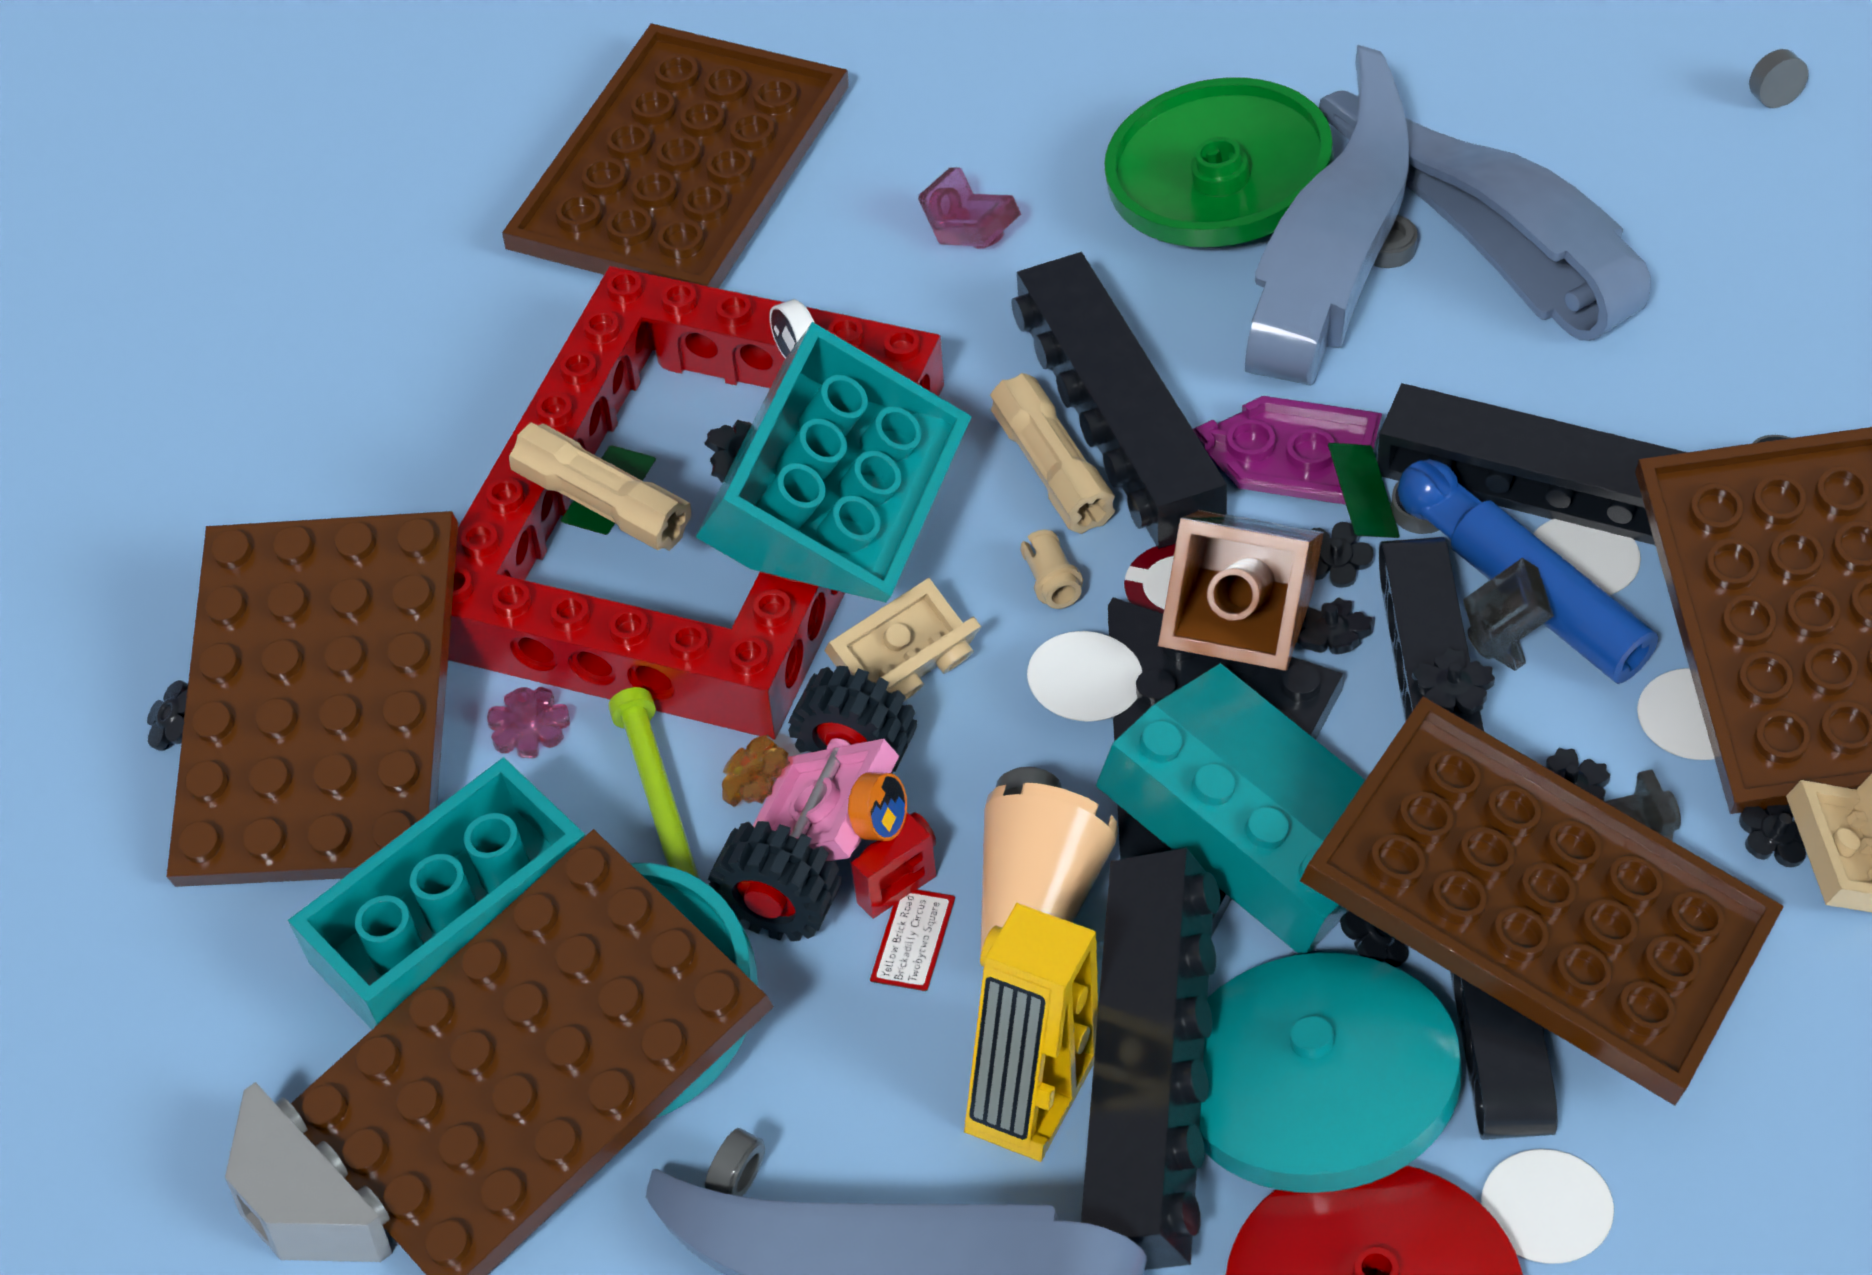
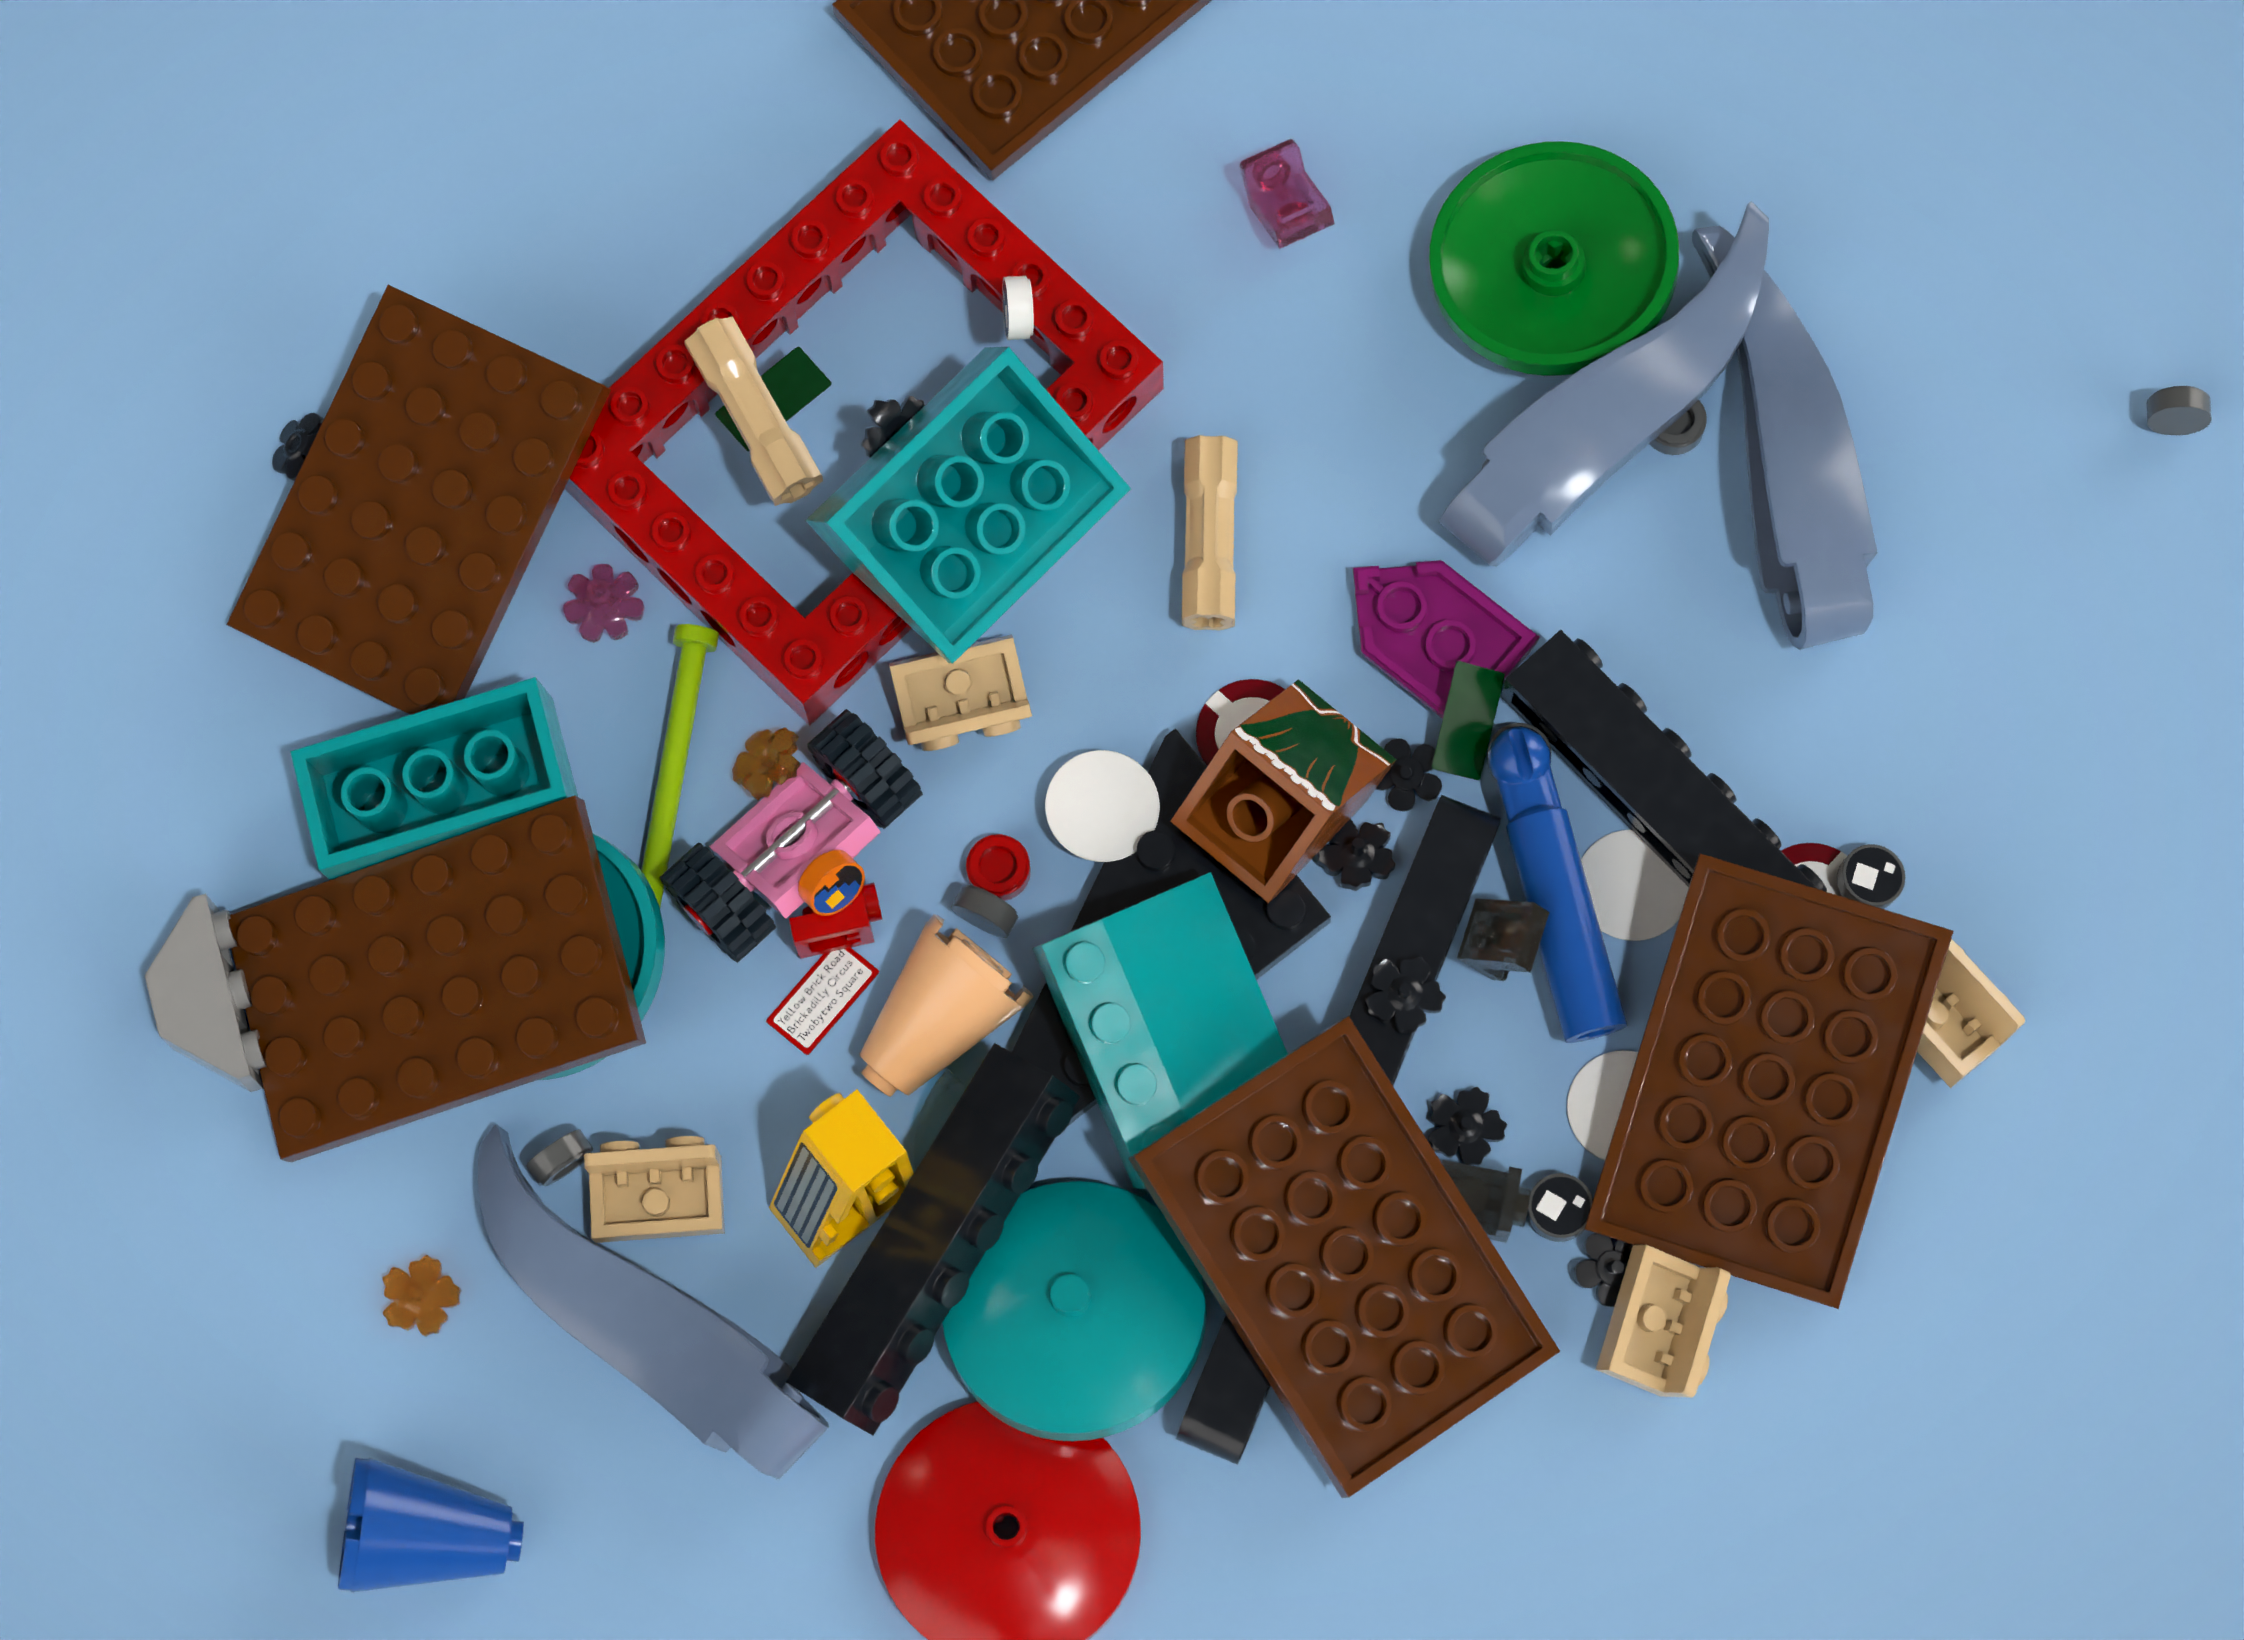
camera: 25 degrees right, 25 degrees up
black brick [1011,252,1227,549] -> none
tan pin [1020,529,1083,609] -> none
white sticker [1481,1149,1614,1264] -> none
none -> tan bracket [584,1136,725,1243]
none -> red tile [966,834,1031,901]
none -> tile [1526,1173,1593,1242]

